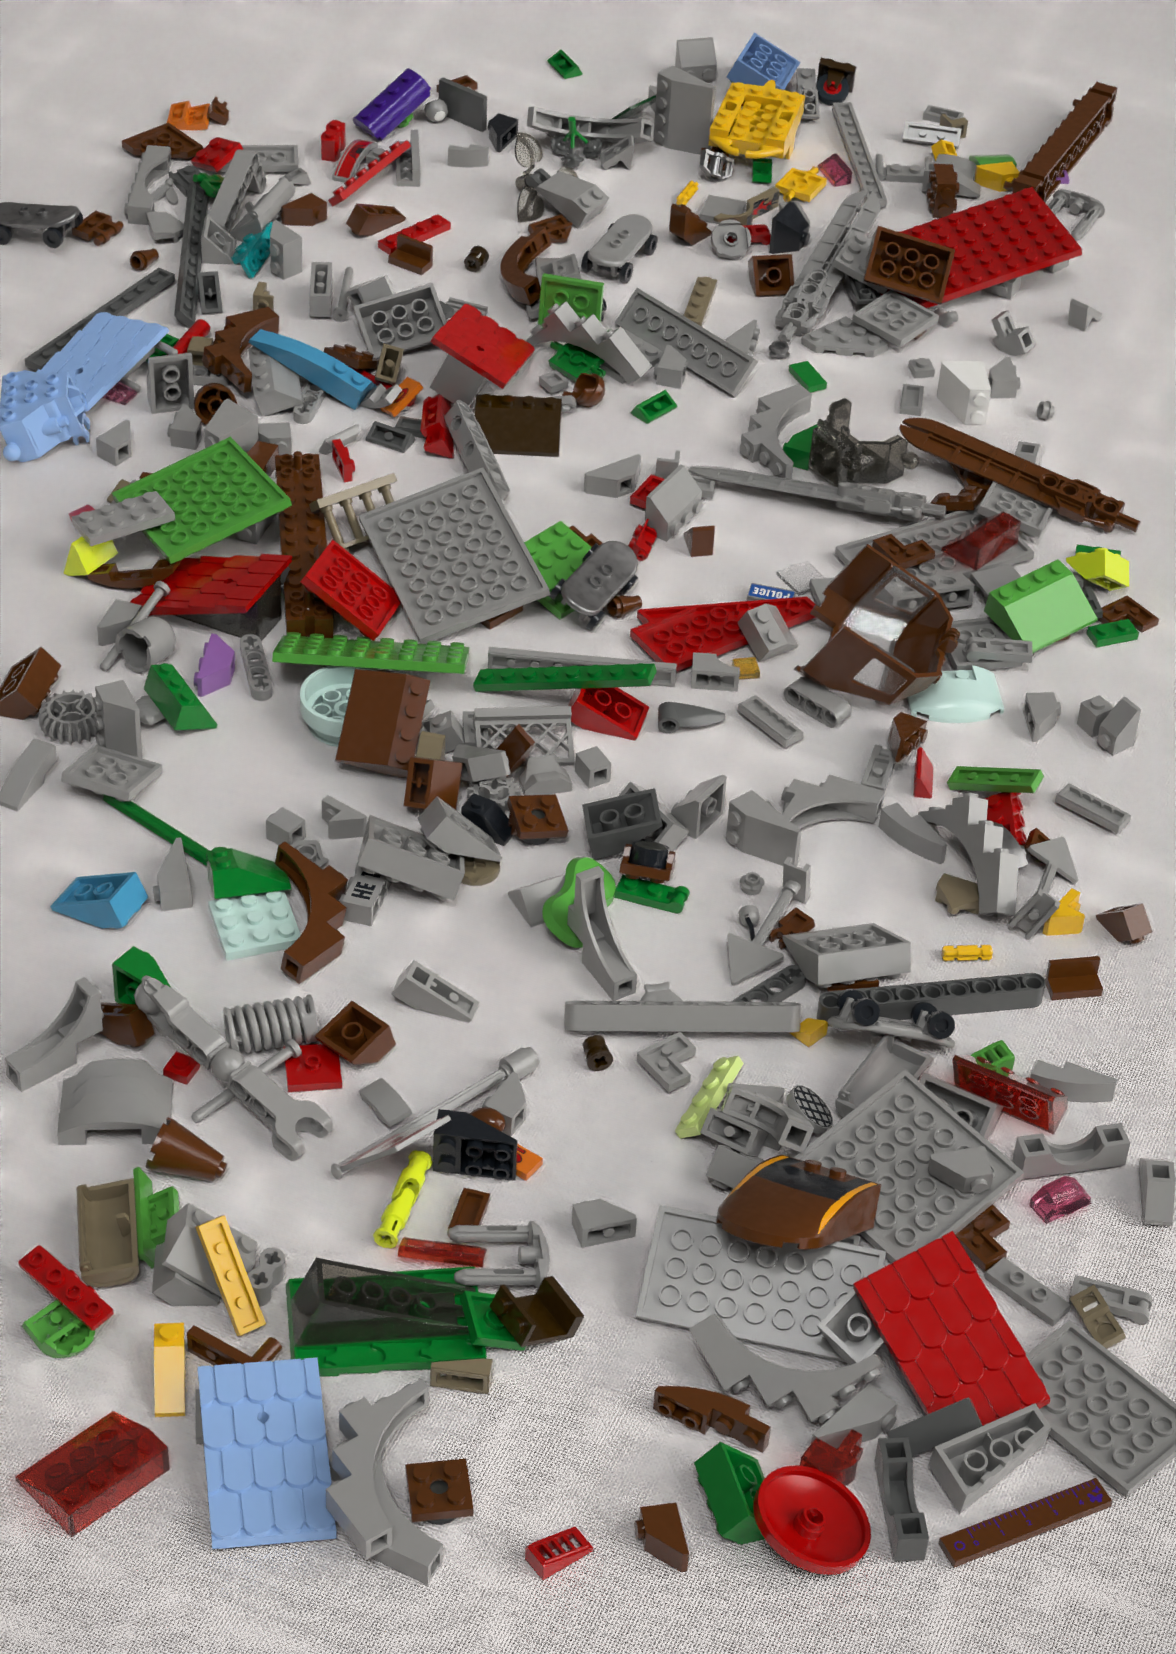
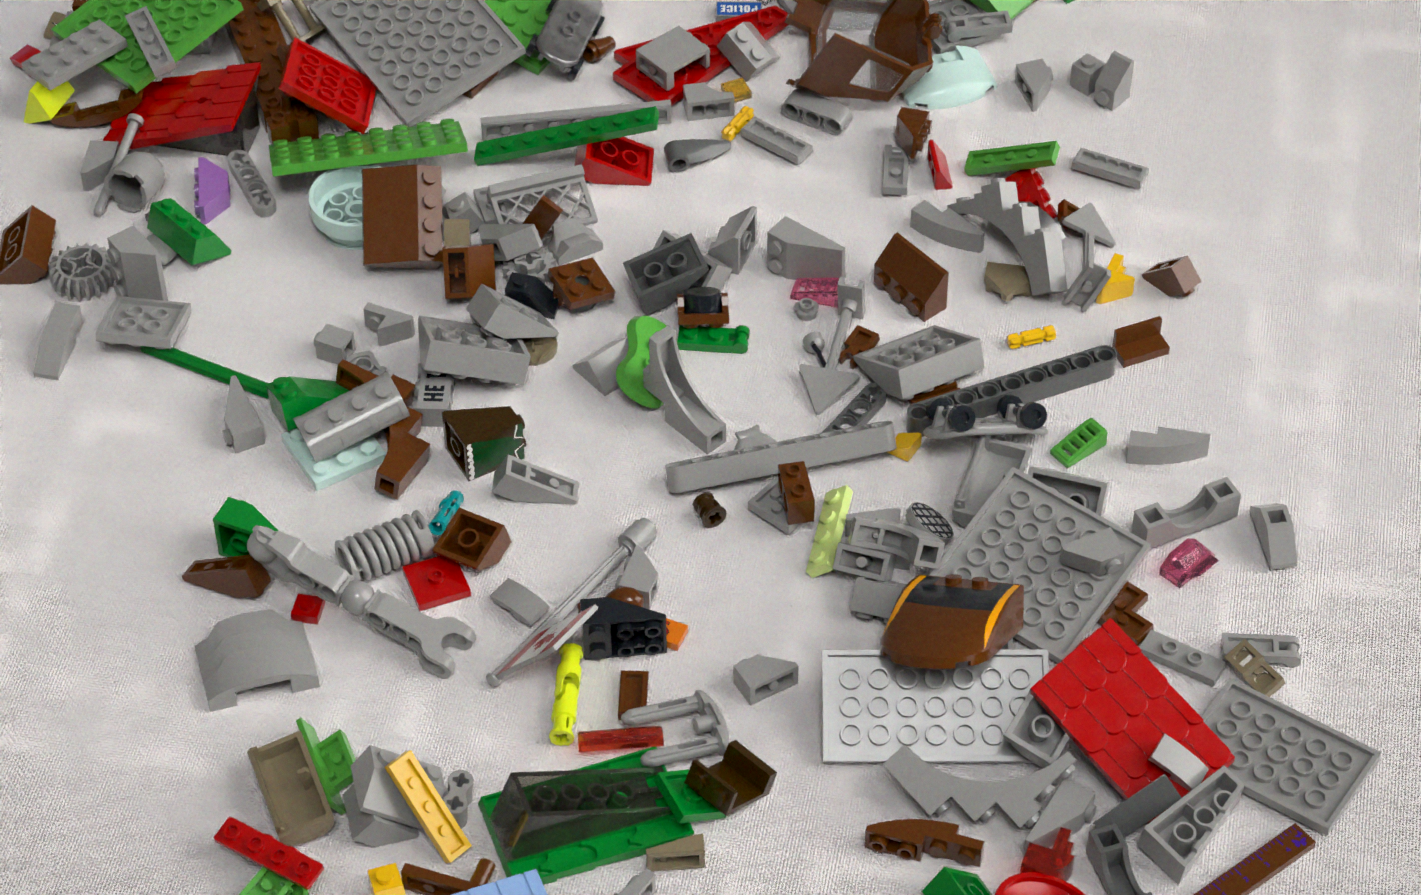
camera: 10 degrees left, 5 degrees up
light grey arch [5,977,104,1092] -> none
dark azure slope [50,872,148,929] -> none
reddish brown cone [145,1117,227,1182] -> none
light grey bar [191,1039,302,1122] -> none
light grey brick [575,746,611,789] -> none
light grey arch [781,775,885,829] -> none
clear red slope [952,1055,1068,1135] -> none
none -> light grey plate [125,6,177,77]
none -> light grey container [293,372,410,463]
none -> teal pin [428,490,464,535]
none -> dark brown slope [442,406,526,481]
none -> light grey panel [636,26,710,91]
none -> yellow axle [721,106,754,141]
none -> reddish brown brick [778,461,815,525]
none -> clear pink slope [790,278,839,308]
none -> reddish brown slope [874,232,949,322]
none -> slope [1148,734,1209,791]

